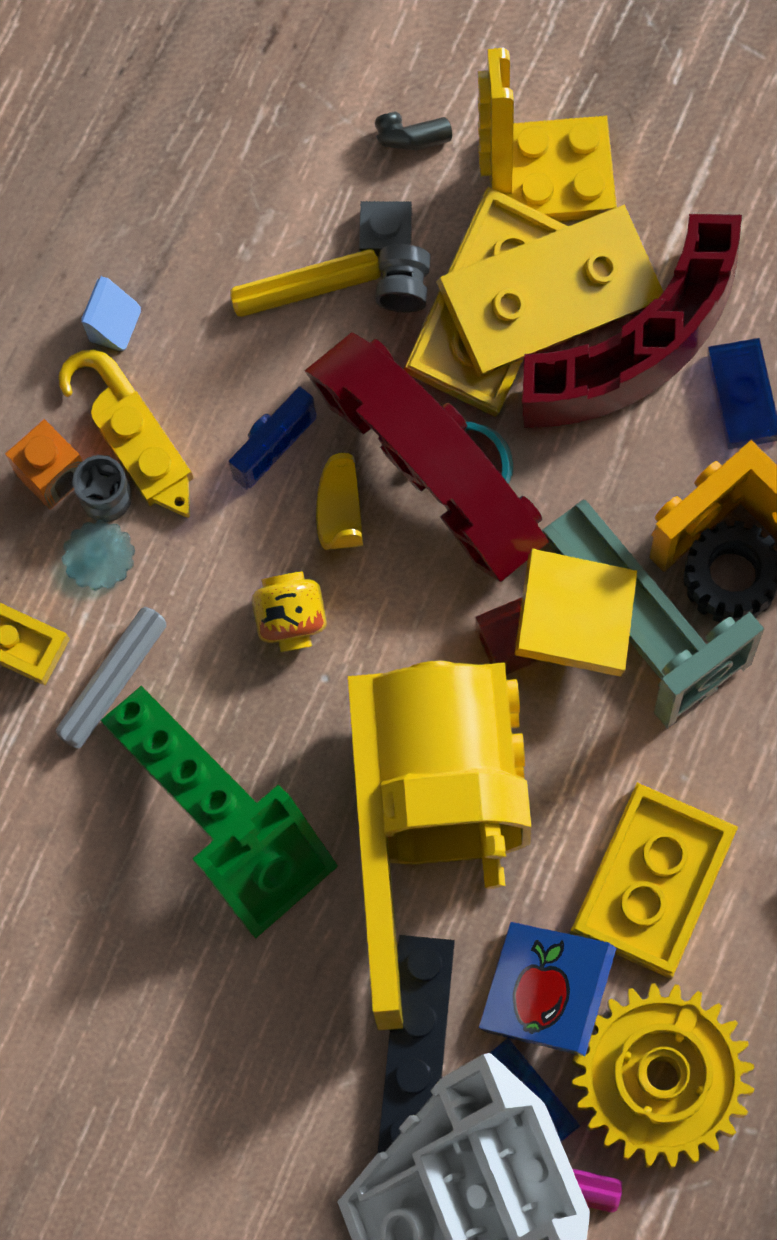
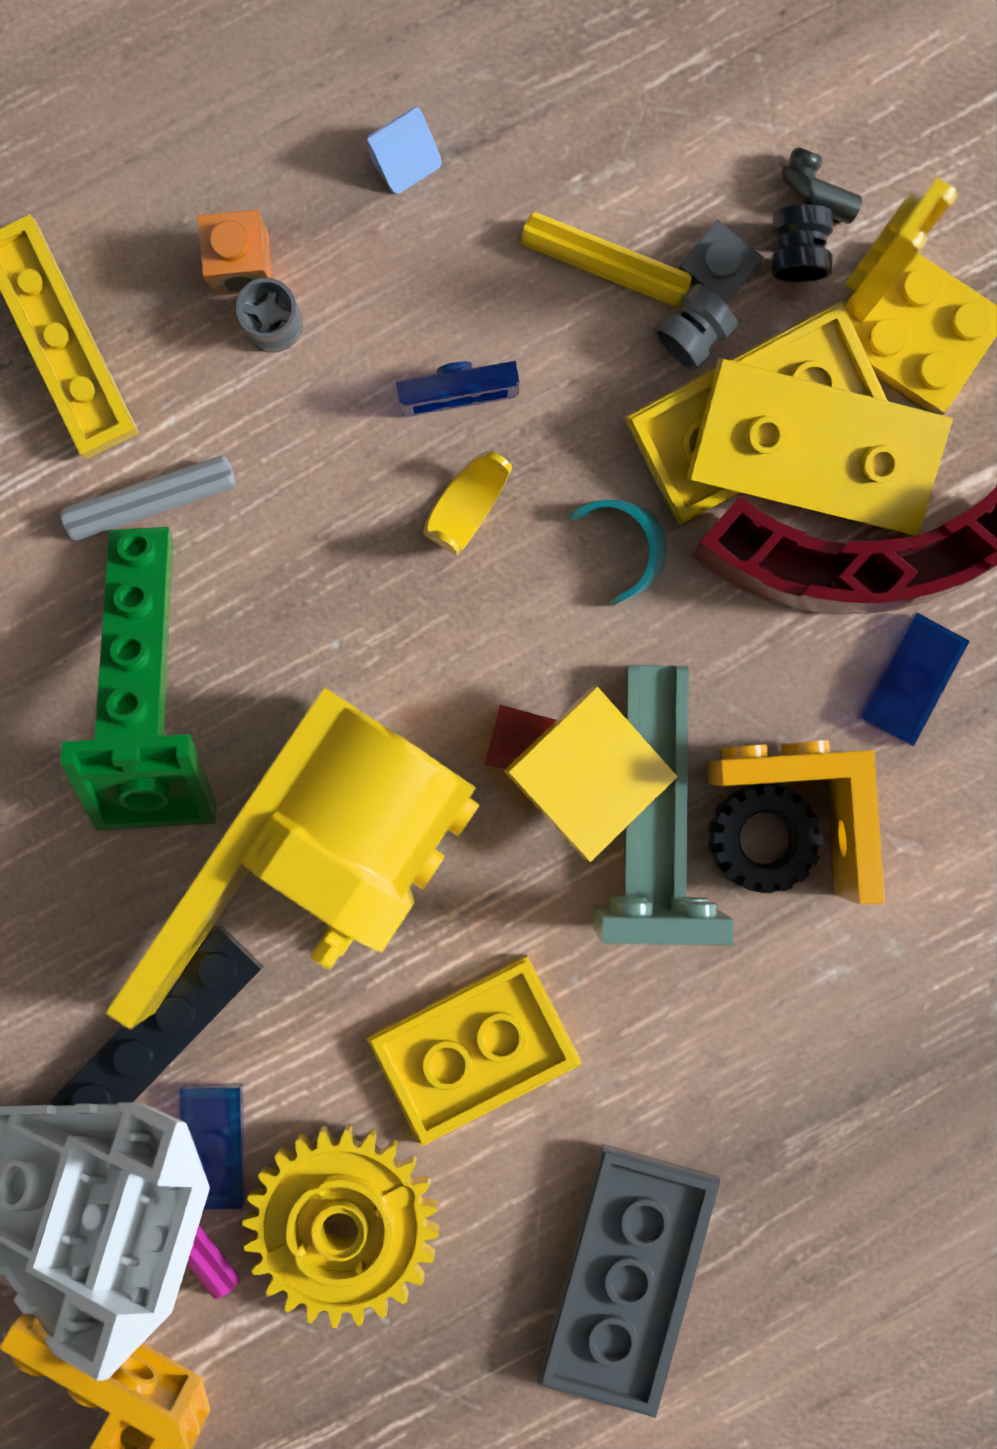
camera: 30 degrees right, 15 degrees up
yellow plate [59,350,194,518] -> none
clear light blue piece [62,520,135,591] -> none
yellow head [251,571,327,652] -> none
dark red brick [304,332,549,582] -> none
blue tile [479,922,617,1056] -> none
none -> black wheel [771,204,834,282]

